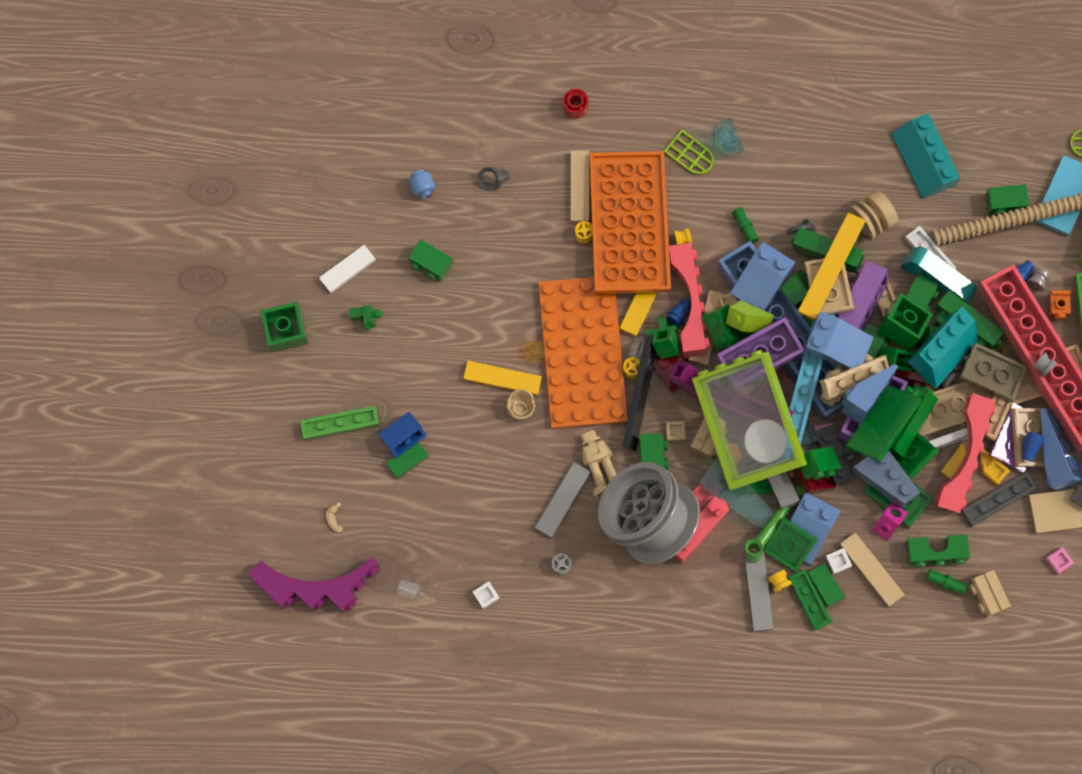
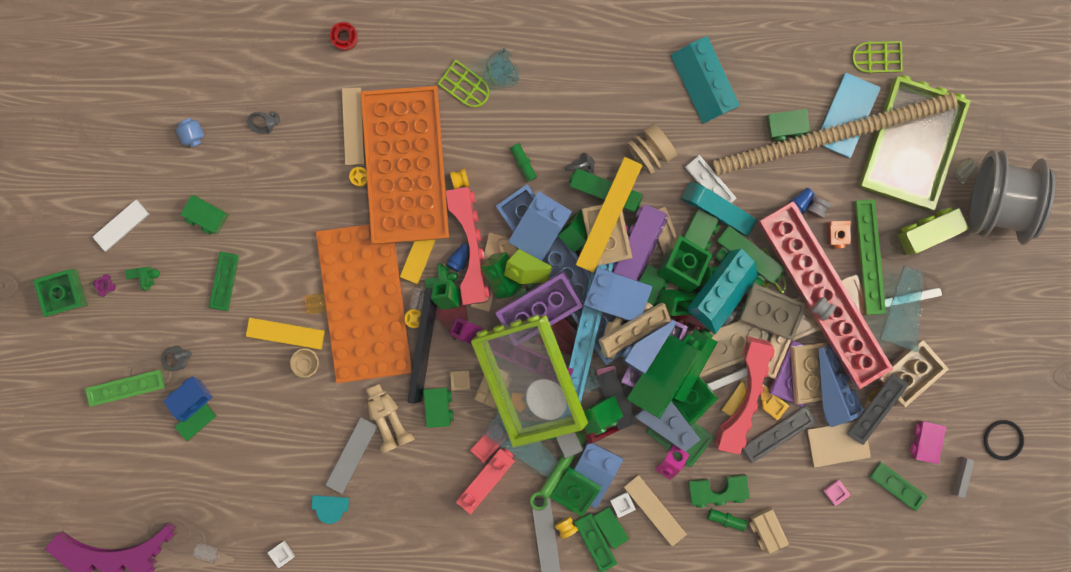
camera: 10 degrees left, 15 degrees up
tan piece [326,503,343,532] -> none
light grey wheel [552,554,571,575] -> none
light grey wheel [598,462,700,564] -> none
blue cone [1021,431,1044,462] -> none
none -> magenta plate [93,274,116,297]
none -> dark grey piece [162,346,192,372]
none -> green tile [208,251,240,311]
none -> teal piece [311,495,349,524]

